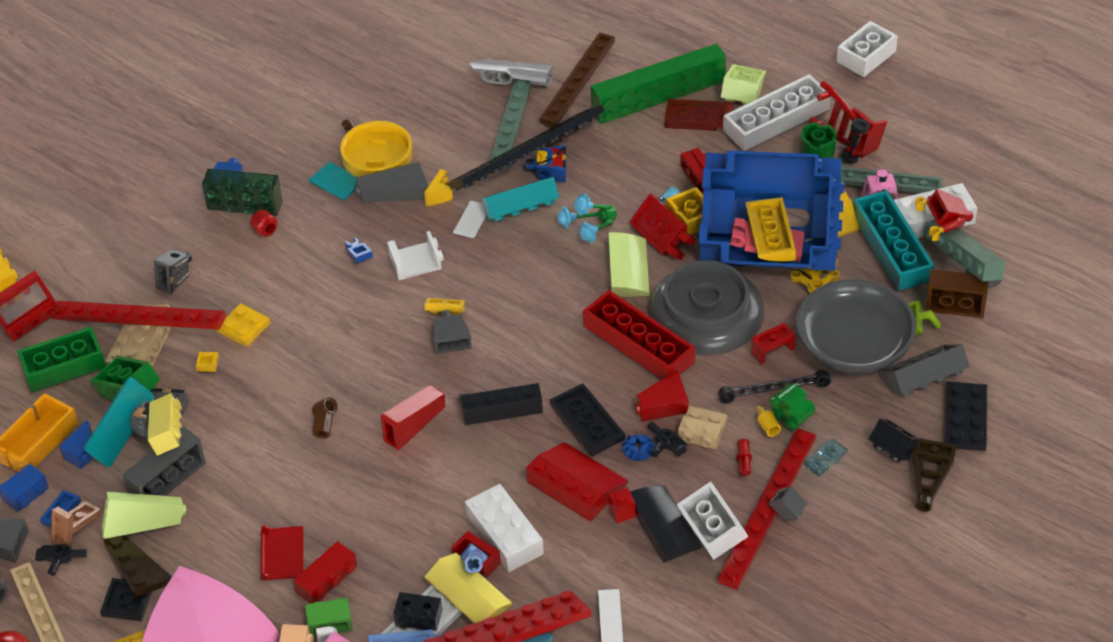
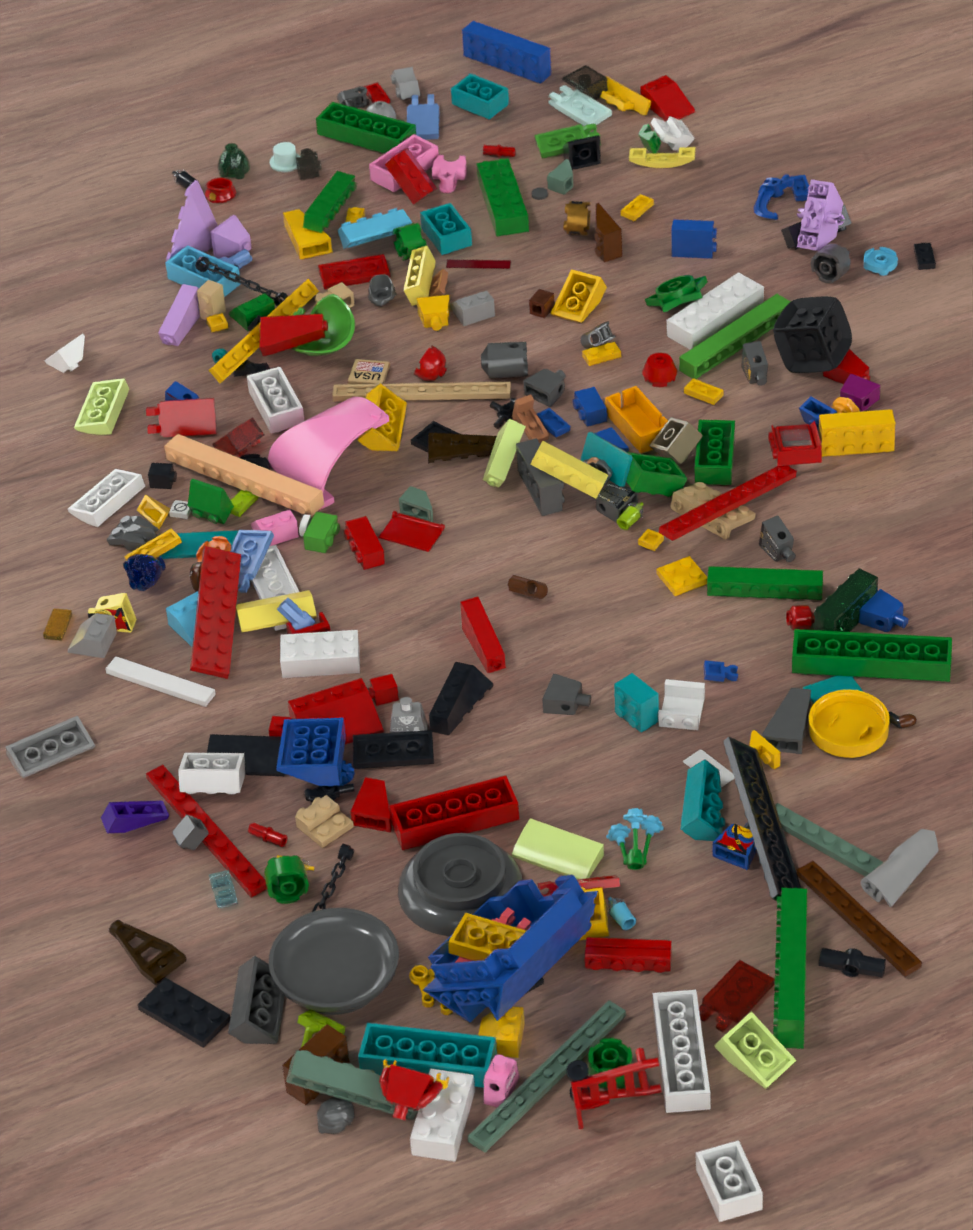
camera: 120 degrees right, 5 degrees down
black brick [393,592,443,631] -> none
yellow plate [425,298,465,315] -> none
red panel [751,323,795,364] -> none
black brick [868,419,920,462] -> none
none -> dark purple slope [101,801,169,833]
none -> blue slope [277,718,346,786]
none -> red brick [368,674,399,706]
none -> light grey torso [390,697,428,733]
none -> sand green slope [399,486,433,522]
none -> teal brick [614,673,659,733]
none -> lime piece [616,502,644,530]
none -> dark tan brick [649,417,703,464]
none -> green brick [707,566,823,600]
none -> green brick [792,629,952,682]
none -> black piece [819,948,886,978]

